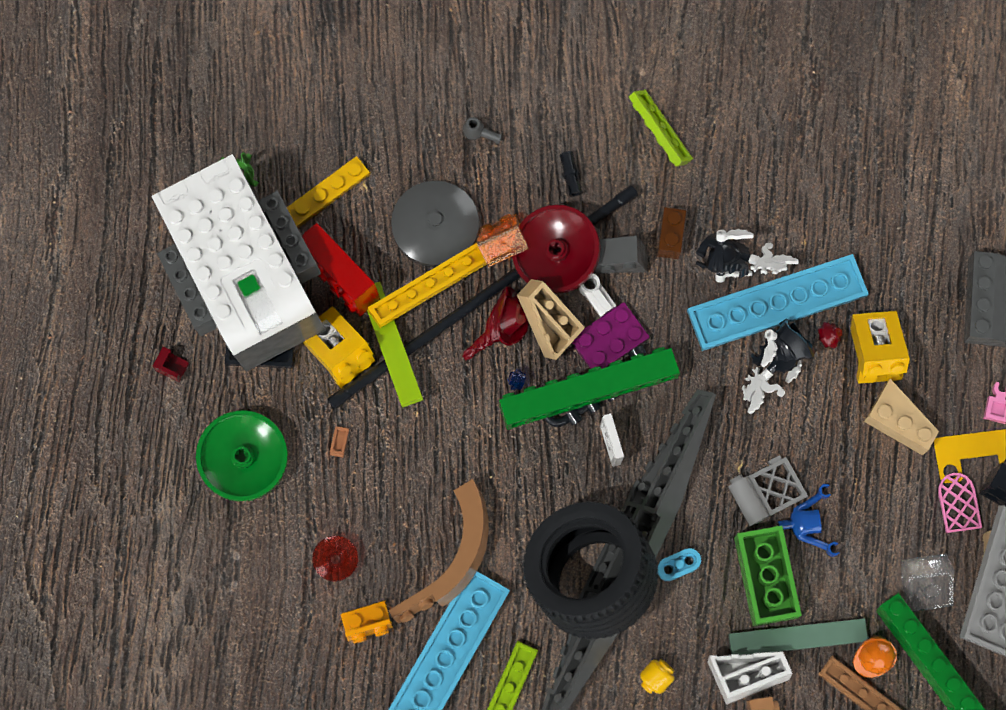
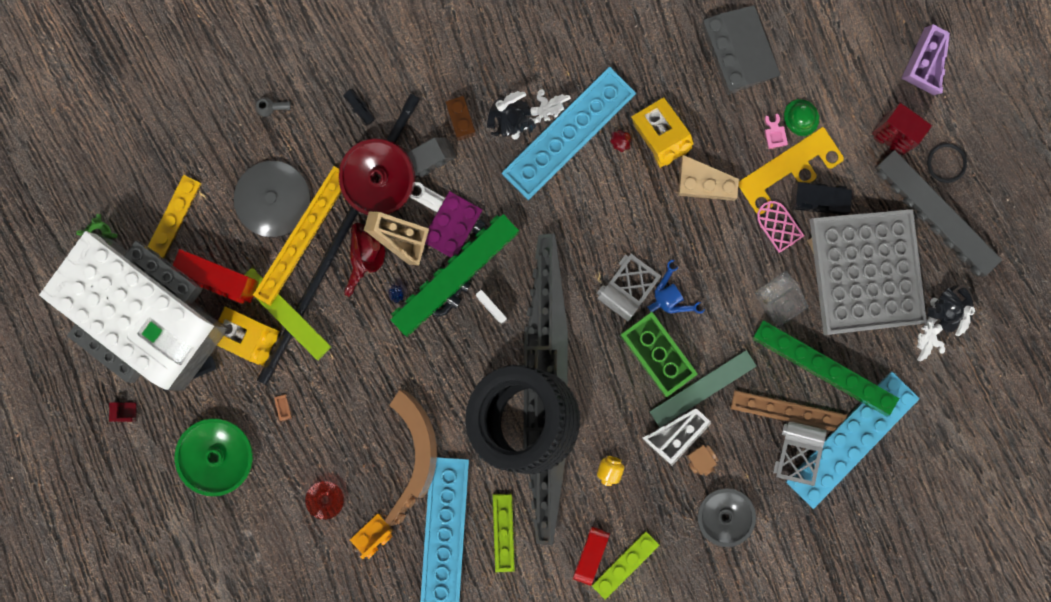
camera: 25 degrees left, 10 degrees up
clear orange bracket [477,214,529,267] -> none
lime plate [629,89,693,167] -> none
medium azure plate [657,548,701,581] -> none
helmet [742,318,815,414] -> none
orange piece [853,635,897,678] -> none

